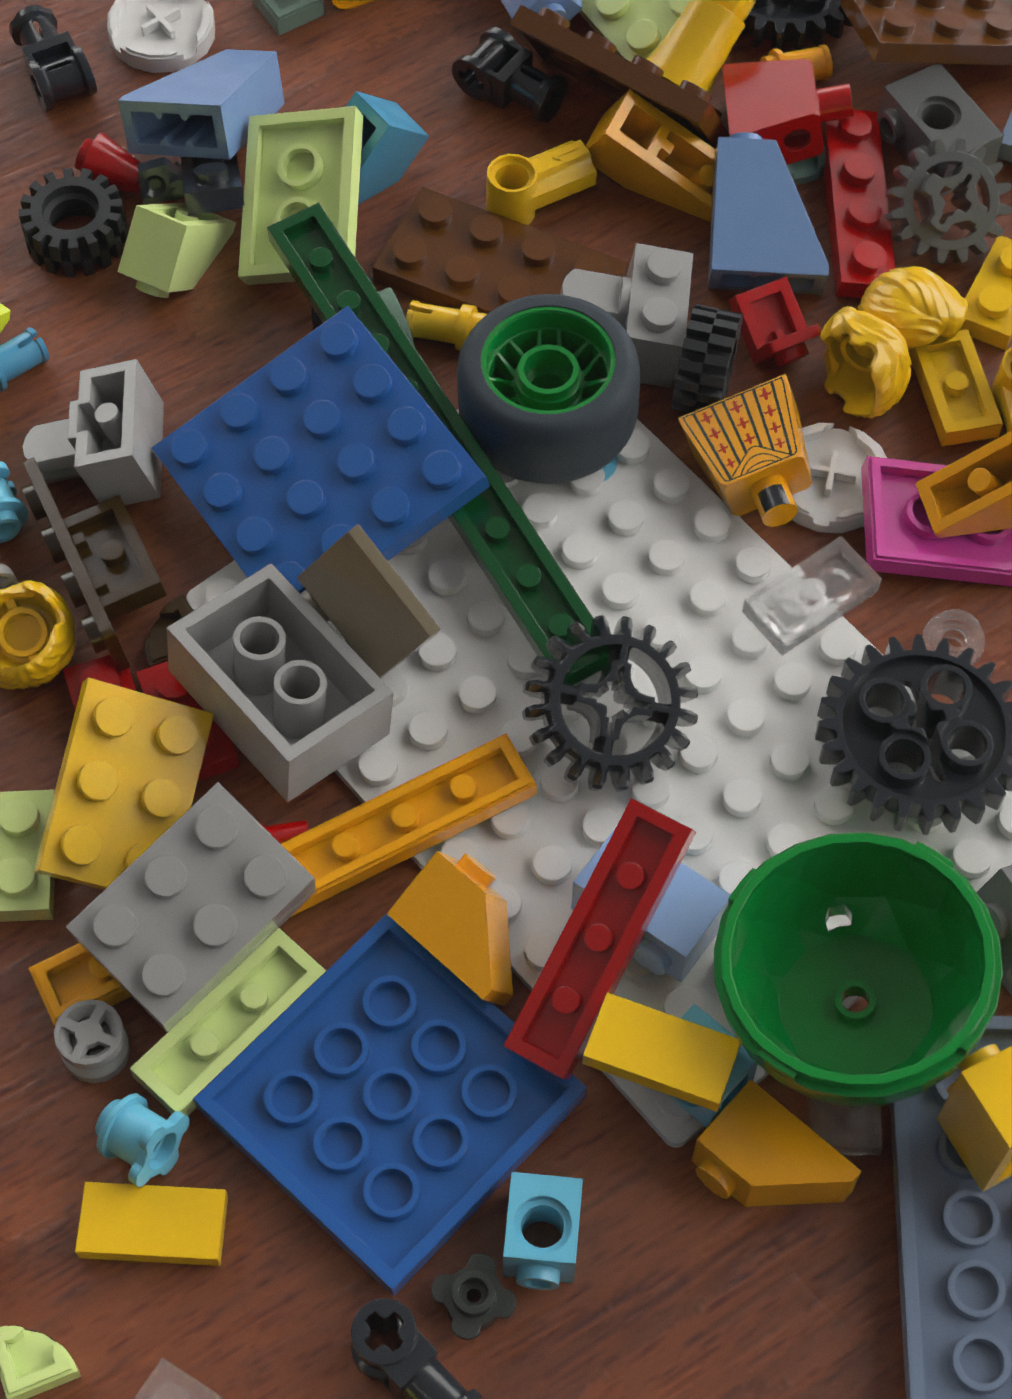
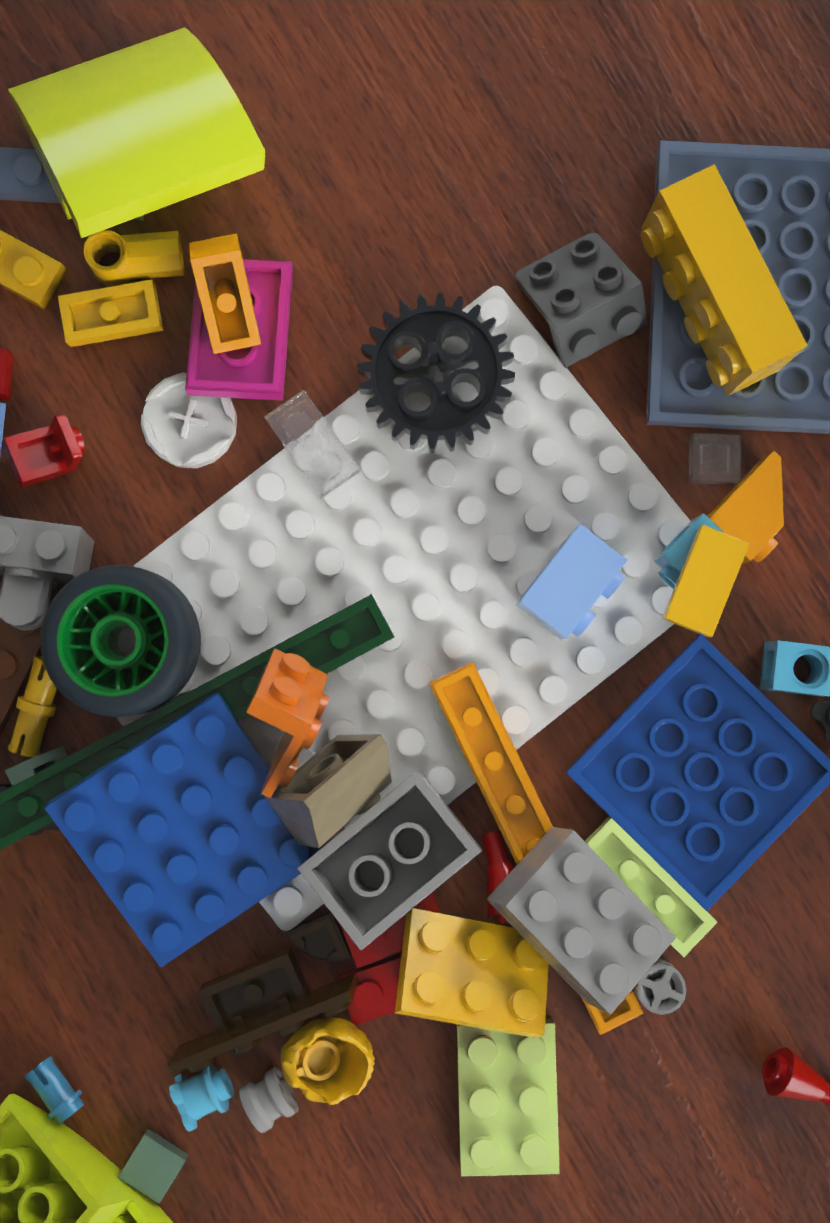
camera: 90 degrees left, 25 degrees up
light grey brick [23,359,164,505] -> none
yellow tile [75,1182,228,1266] -> none
medium azure brick [95,1093,189,1187] -> none
light orange slope [387,851,513,1006] -> none
red plate [503,798,696,1079] -> none
black gear [522,615,698,792] -> none
black tyre [671,304,743,413] -> none
light orange torso [678,374,813,527] -> none
green piece [714,833,1003,1107] -> none
yellow hair [820,306,912,419] -> none
yellow hair [858,266,968,352] -> none
clear plate [922,609,986,665] -> none
none -> orange bracket [246,648,330,798]

